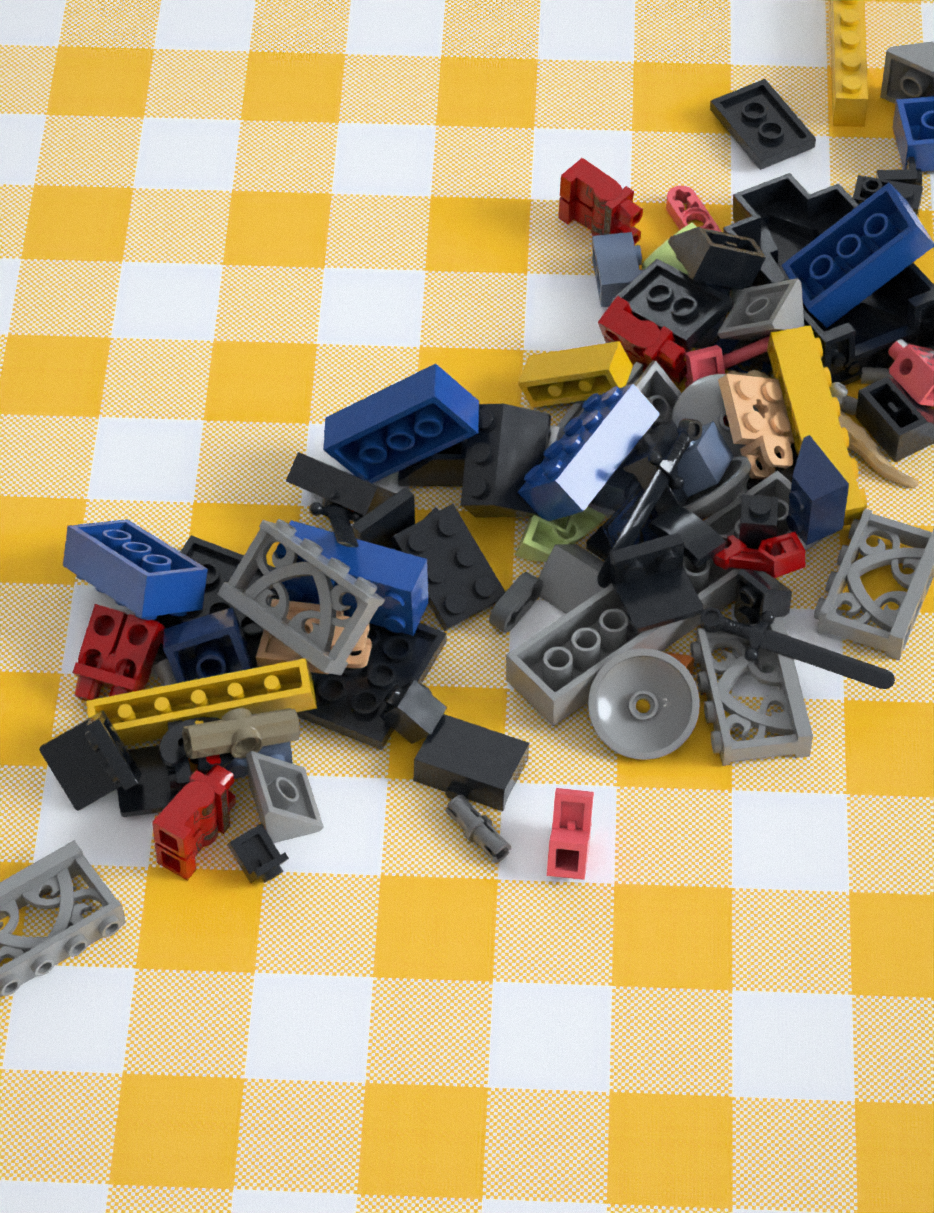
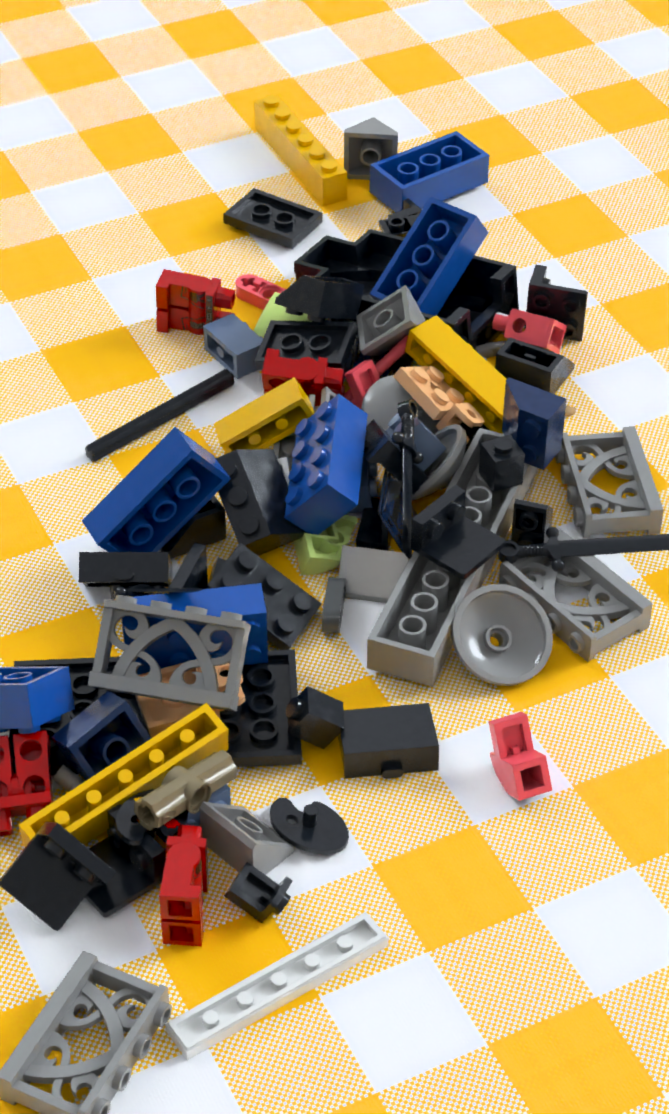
camera: 30 degrees left, 10 degrees down
flat silver pin [445,795,512,863] -> none
black slope [648,505,726,568] -> none
red piece [711,532,806,579] -> none
none -> black axle [85,369,235,462]
none -> white tile [165,912,389,1061]
none -> black piece [269,798,349,855]

